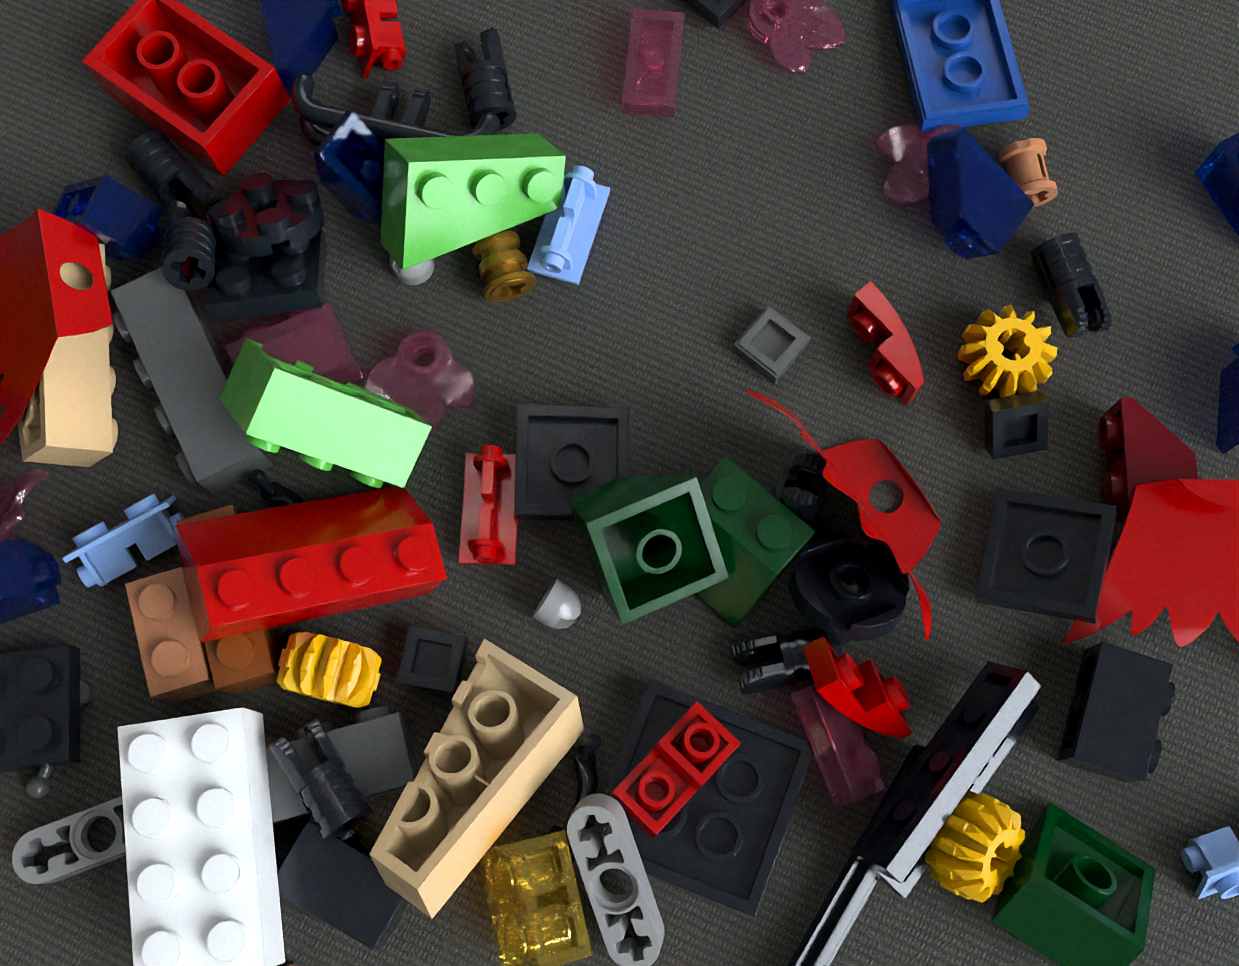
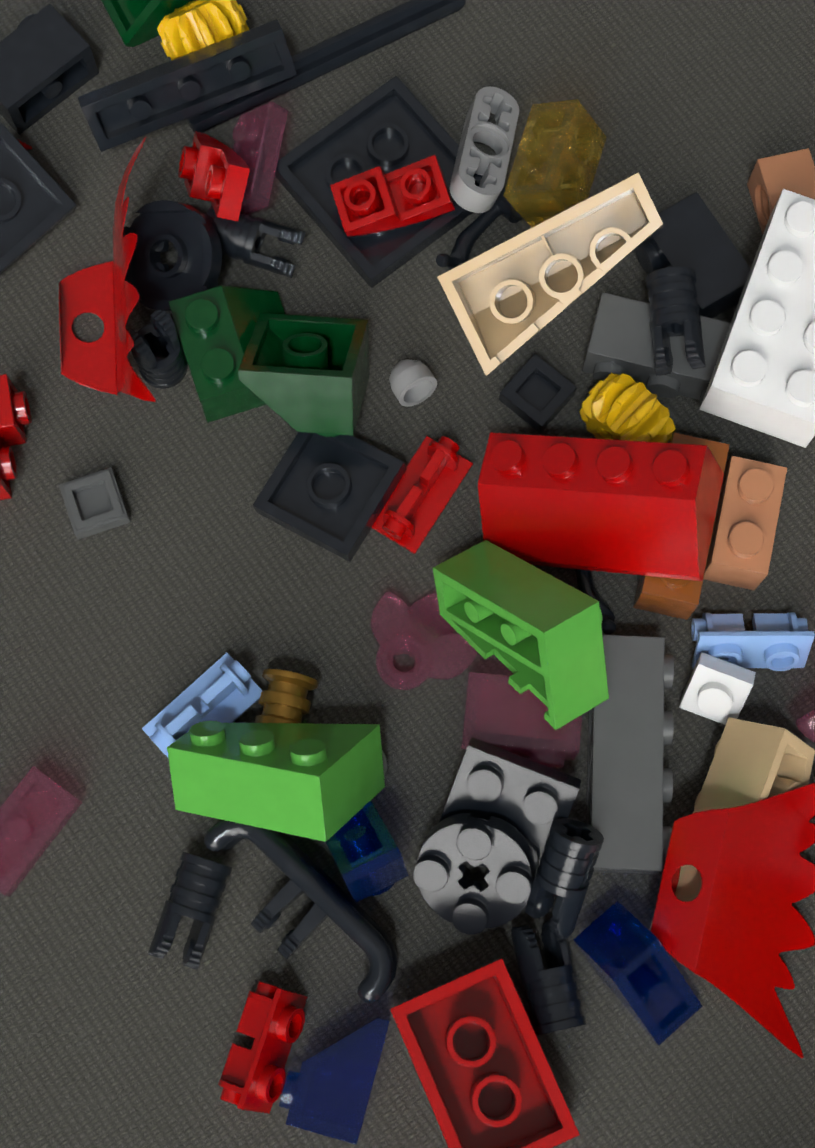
camera: 155 degrees left, 0 degrees up
none -> white plate [679,652,756,725]

